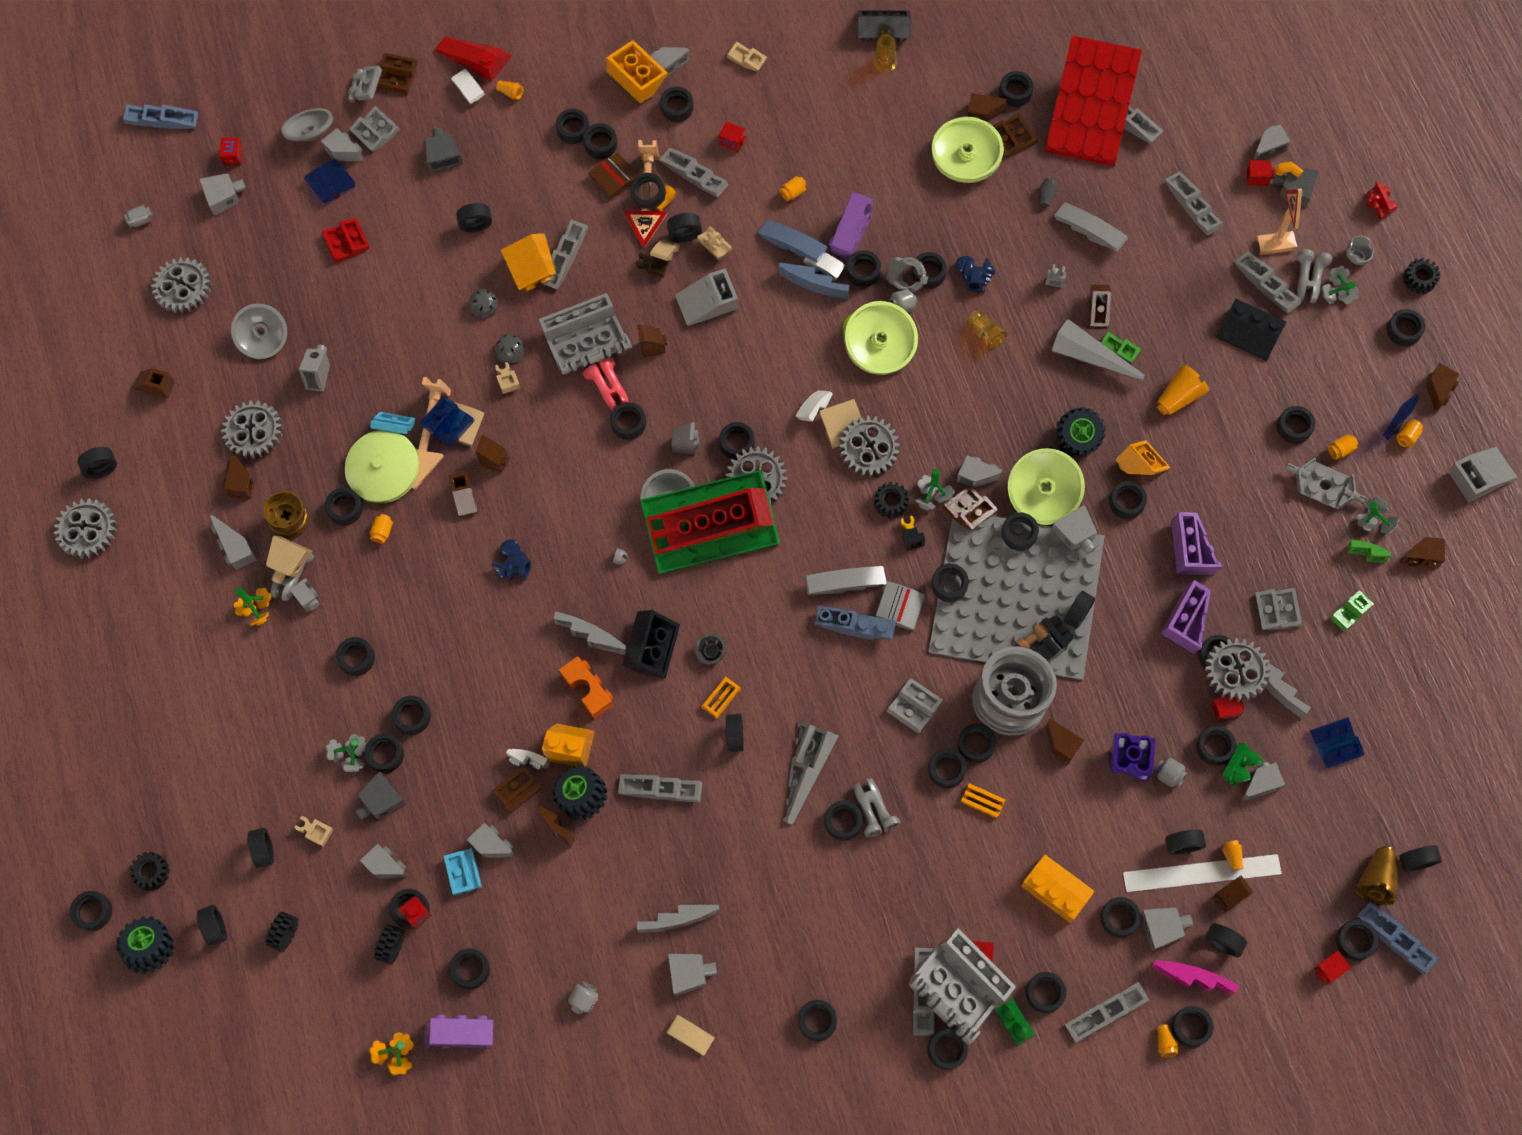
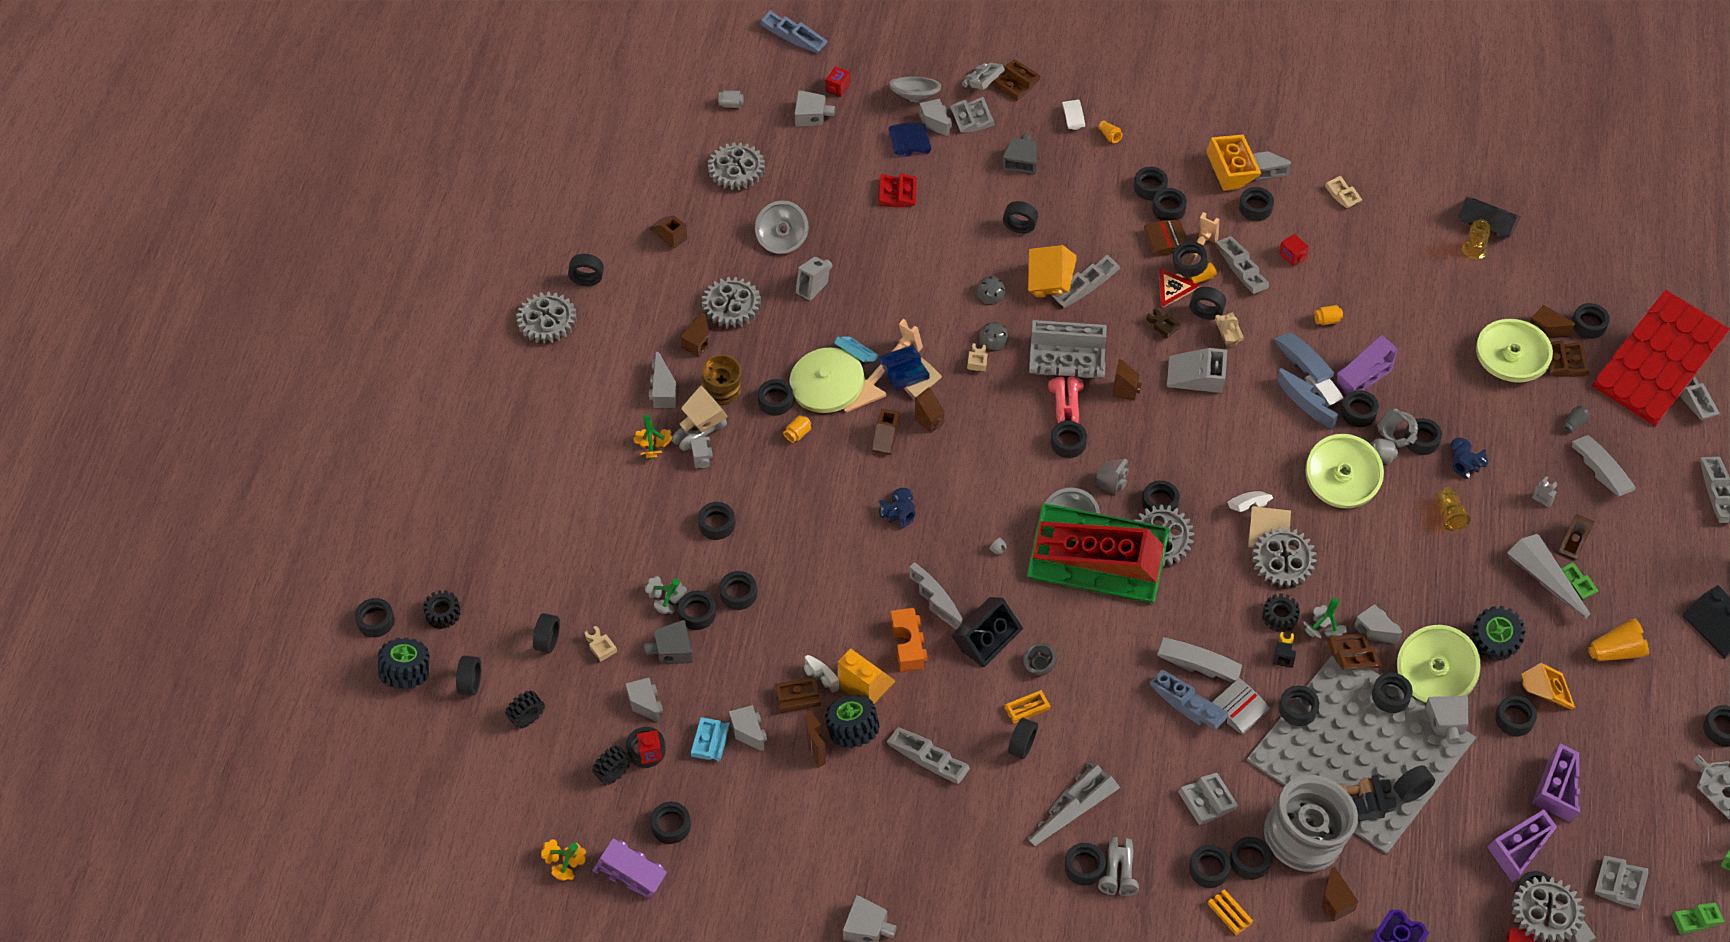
camera: 25 degrees right, 15 degrees down
red wedge [435,36,512,82] -> none
light grey head [568,982,598,1015] -> none
light grey slope [637,905,720,933] -> none
tan slope [650,239,680,261] -> none

